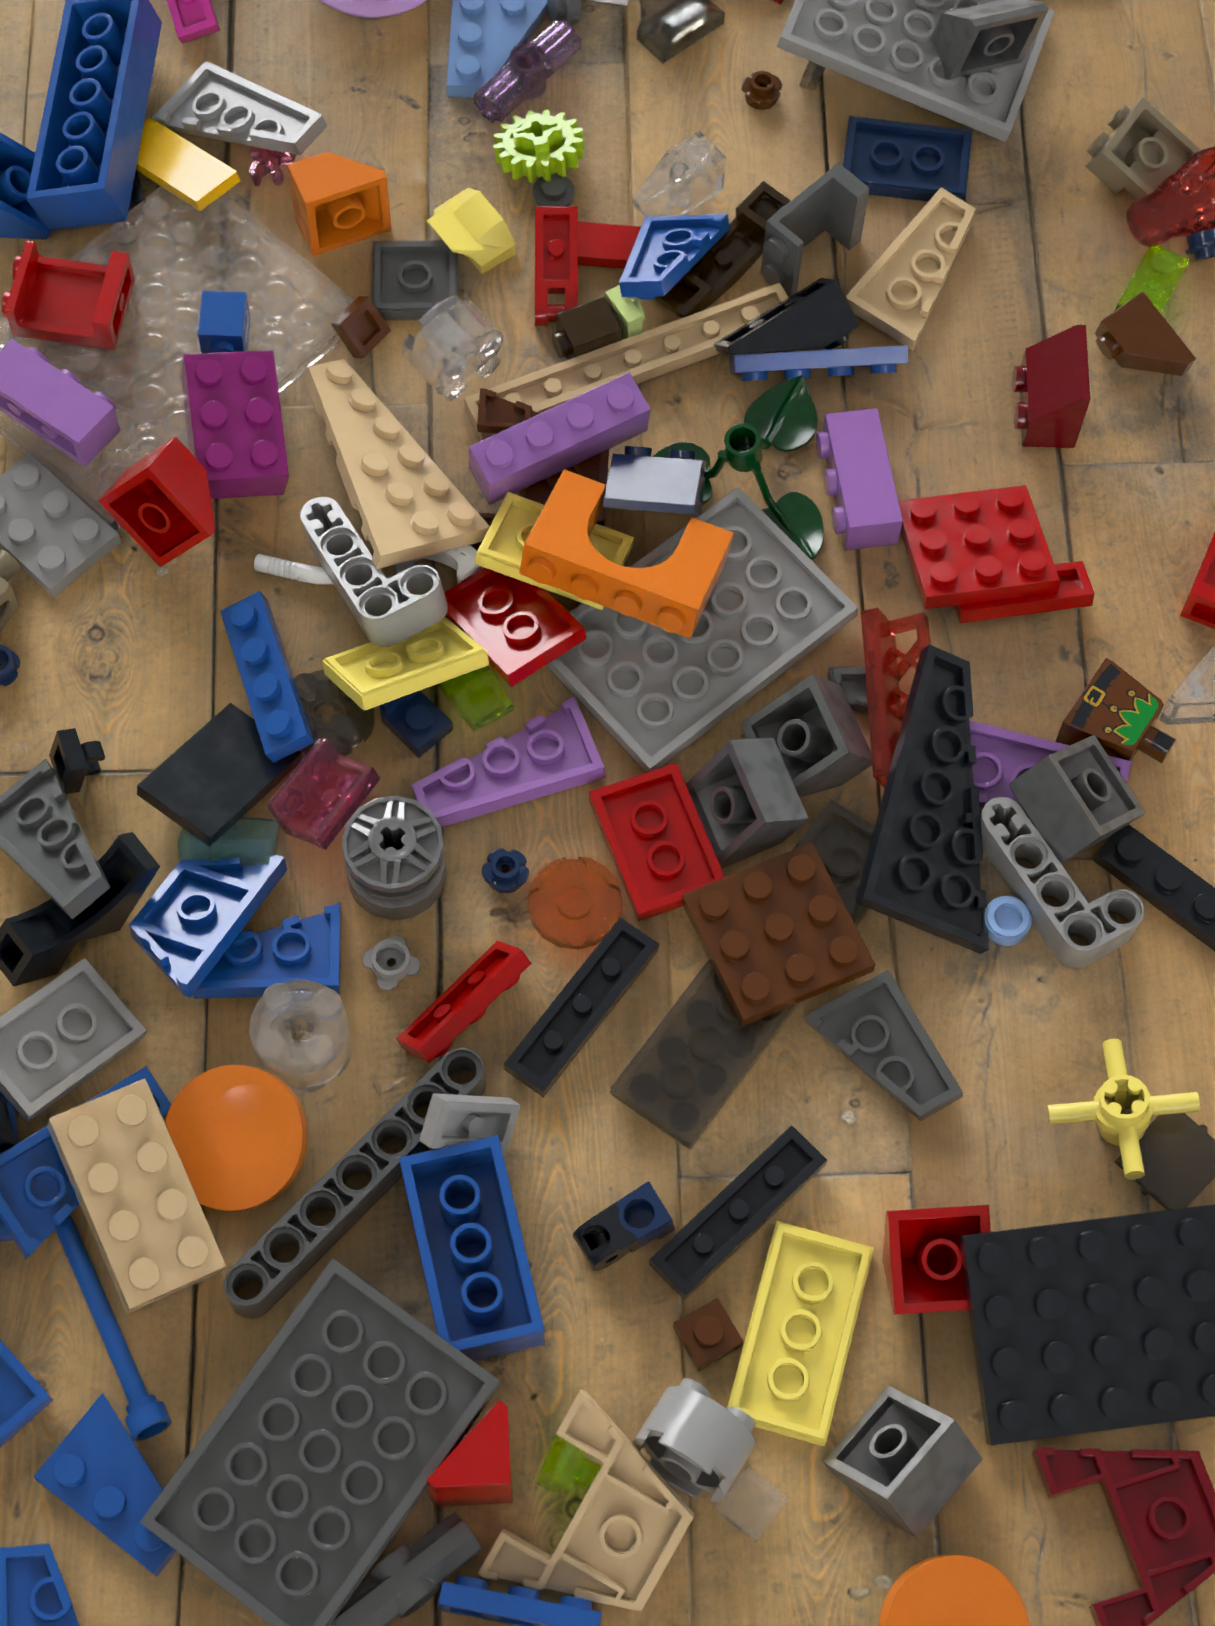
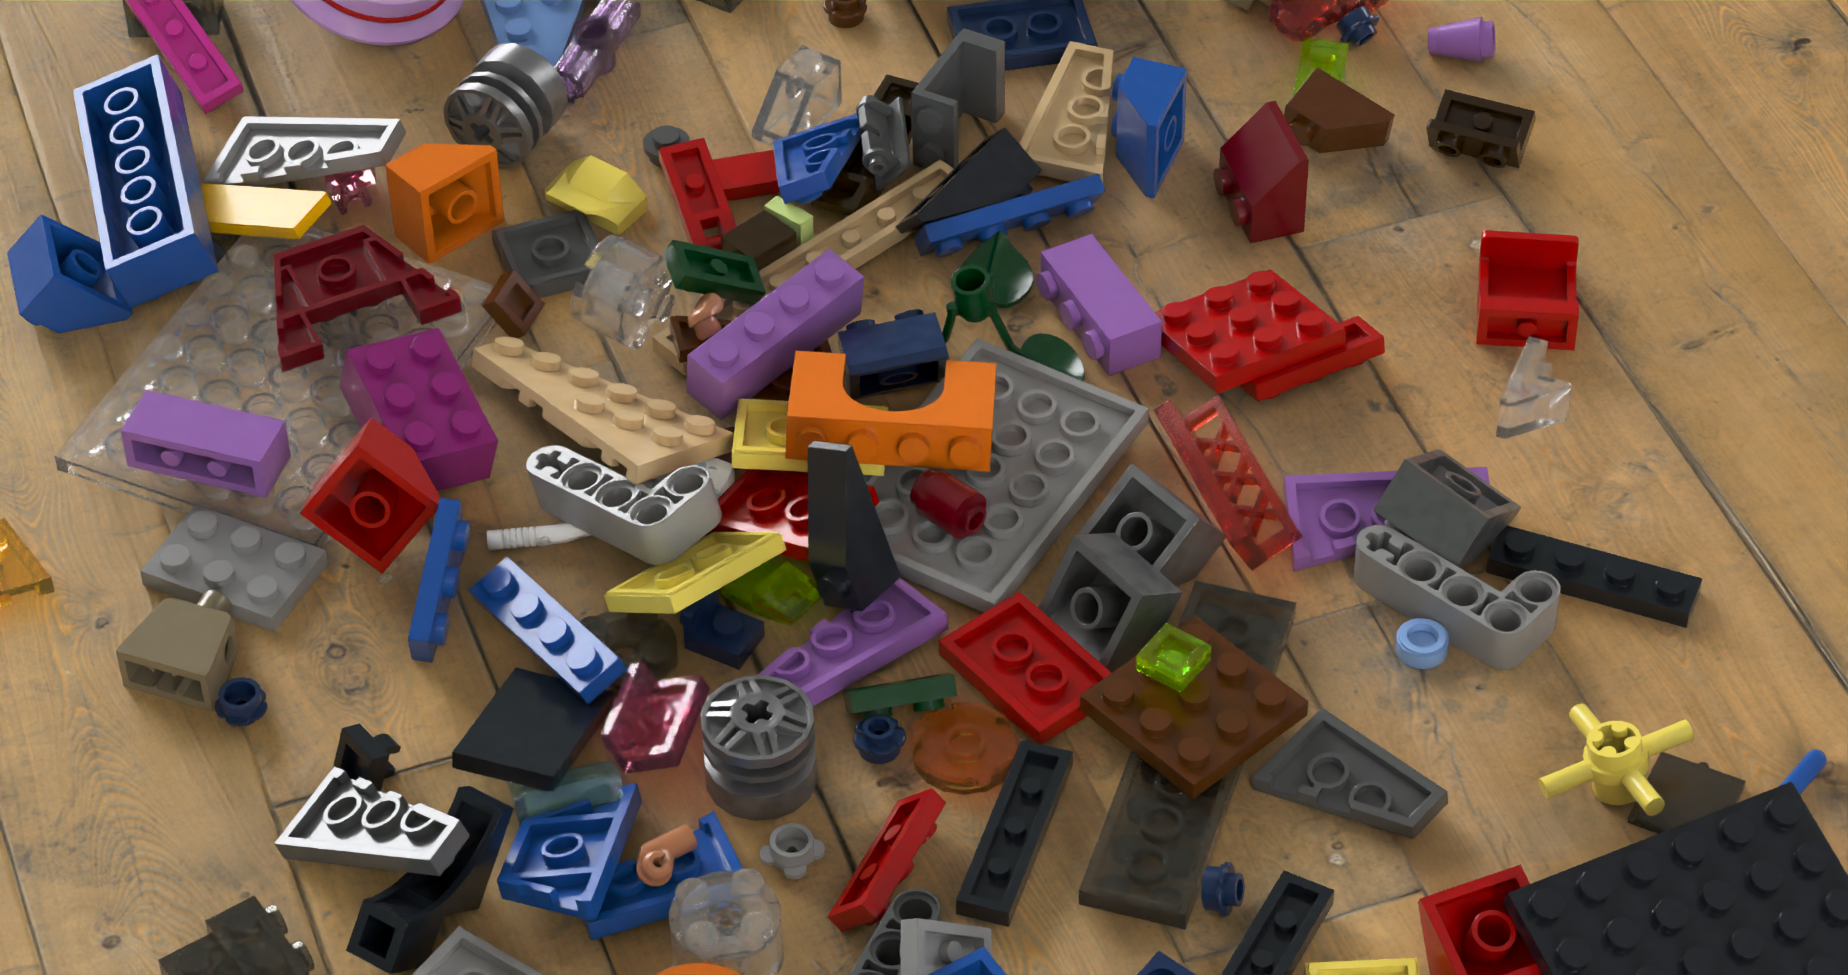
camera: 15 degrees left, 20 degrees down
red panel [2,241,135,350] -> none
blue brick [198,291,251,353] -> none
lime gear [493,109,585,183] -> none
dark grey tile [827,667,877,715] -> none
black wing [855,644,989,954] -> none
torso [1055,658,1176,763] -> none
none -> dark red wing [273,224,462,372]
none -> blue wing [408,498,470,663]
none -> flat silver wheel [443,43,568,168]
none -> nougat arm [636,824,697,887]
none -> dark green plate [663,240,766,305]
none -> nougat arm [687,293,724,341]
none -> black slope [808,441,901,611]
none -> dark green plate [843,673,958,720]
none -> dark grey hinge [856,95,911,191]
none -> dark red brick [910,469,987,539]
none -> blue slope [1111,57,1187,198]
none -> clear neon green plate [1136,623,1211,692]
none -> dark blue plate [1201,862,1245,917]

